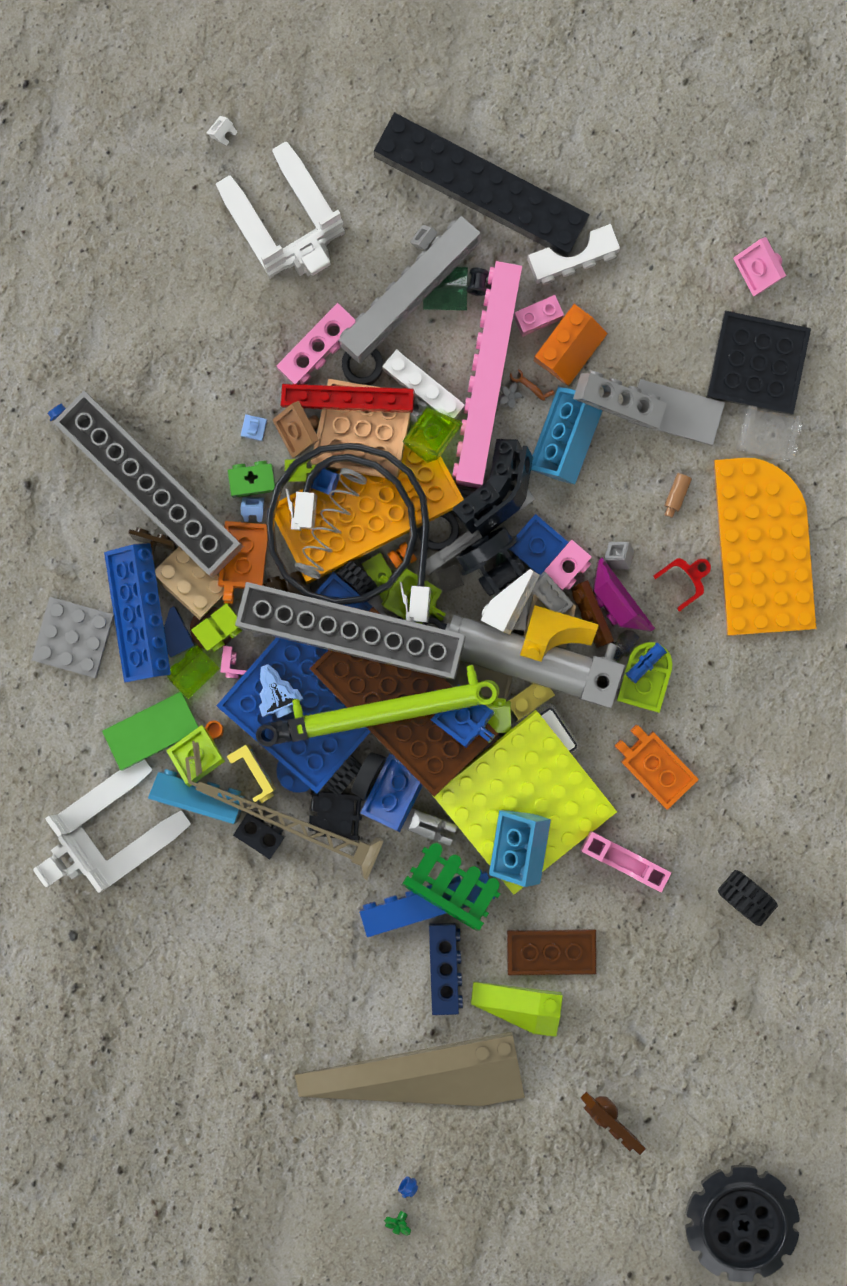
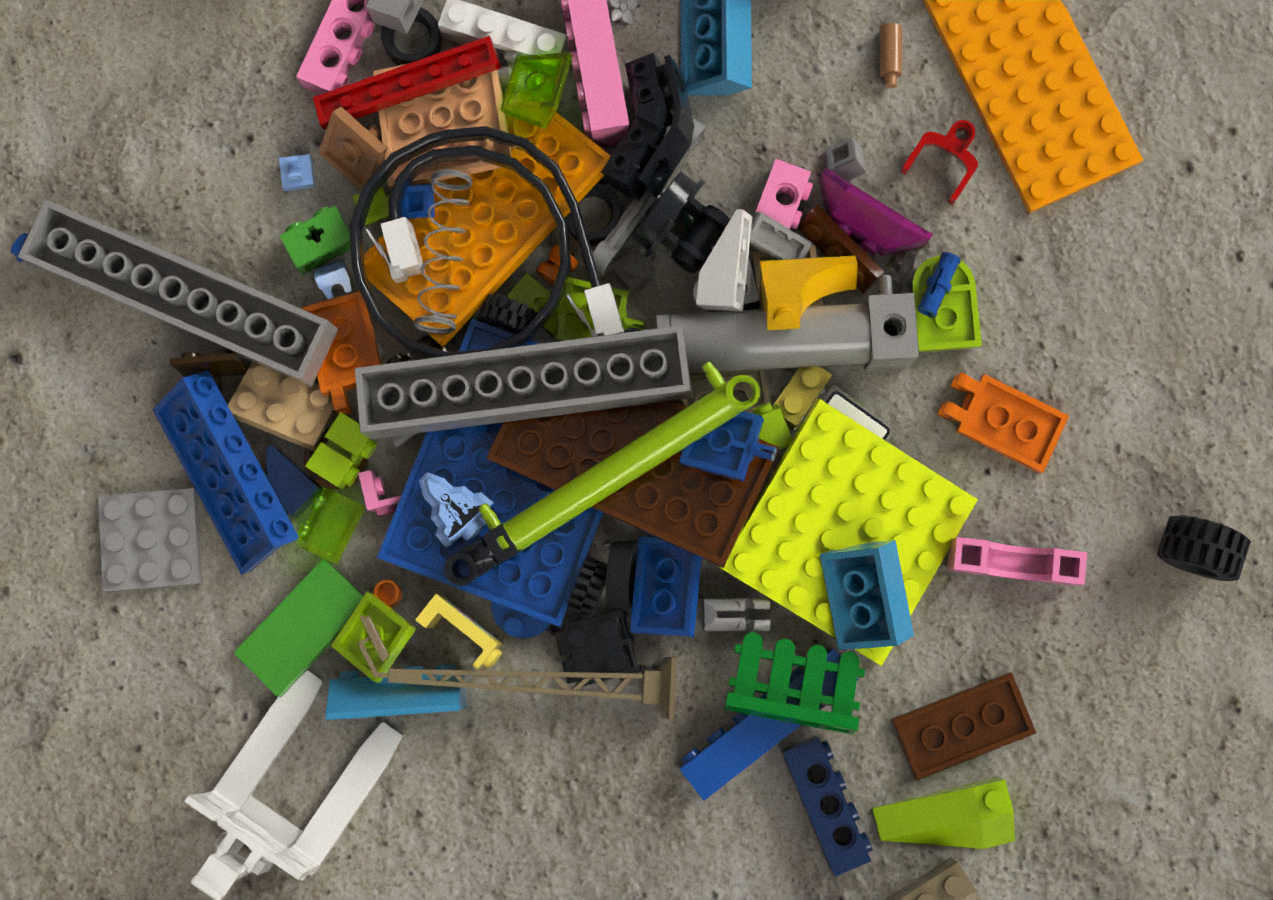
camera: 20 degrees left, 5 degrees down
black brick [233,811,286,860] -> none
blue plate [509,514,569,575] -> none

